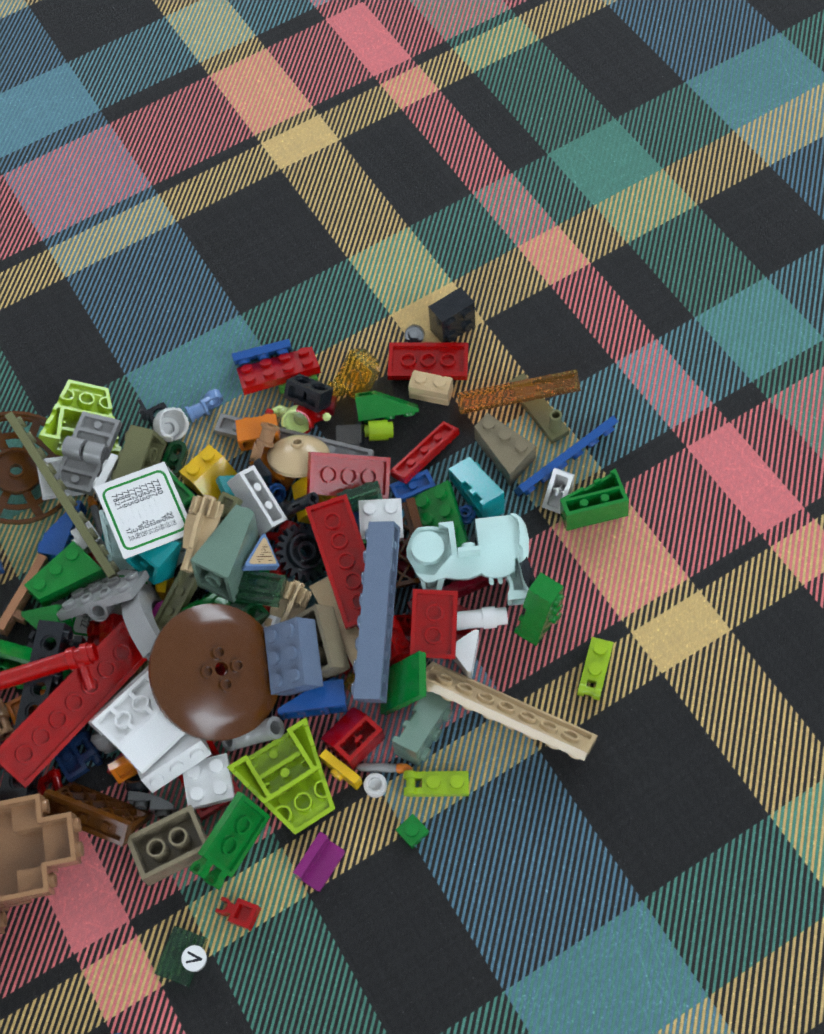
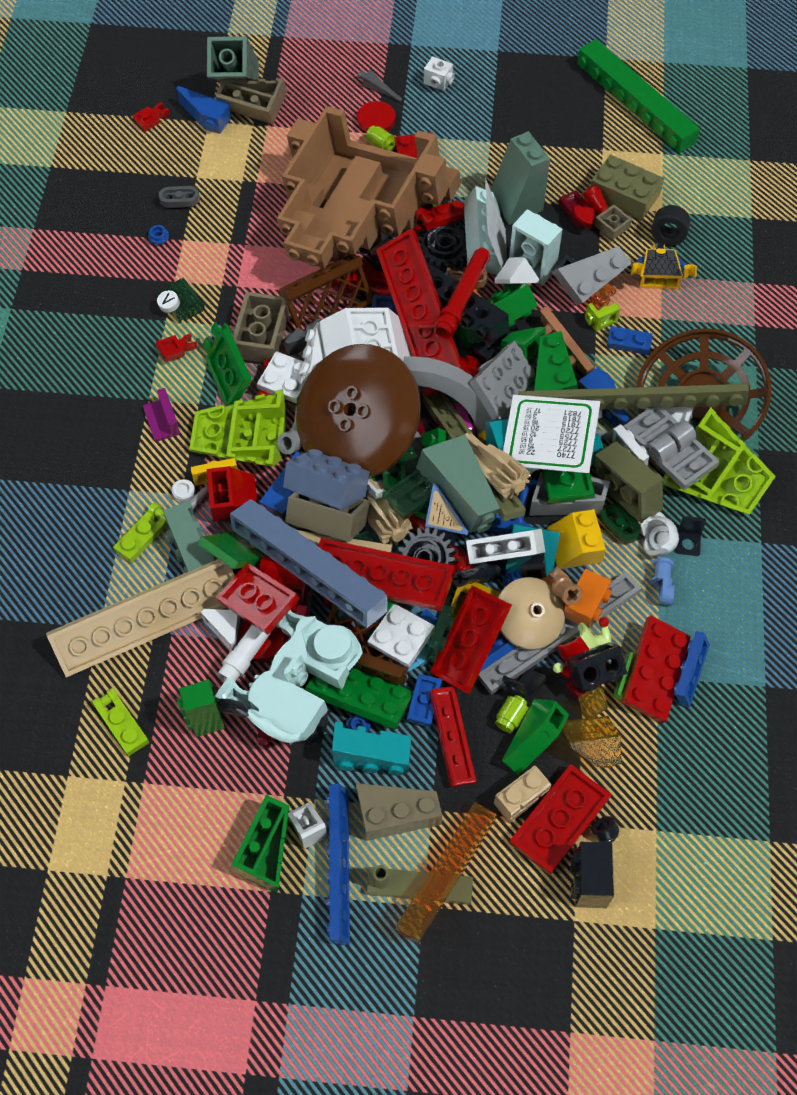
camera: 120 degrees right, 0 degrees up
green plate [395,814,429,849] -> none

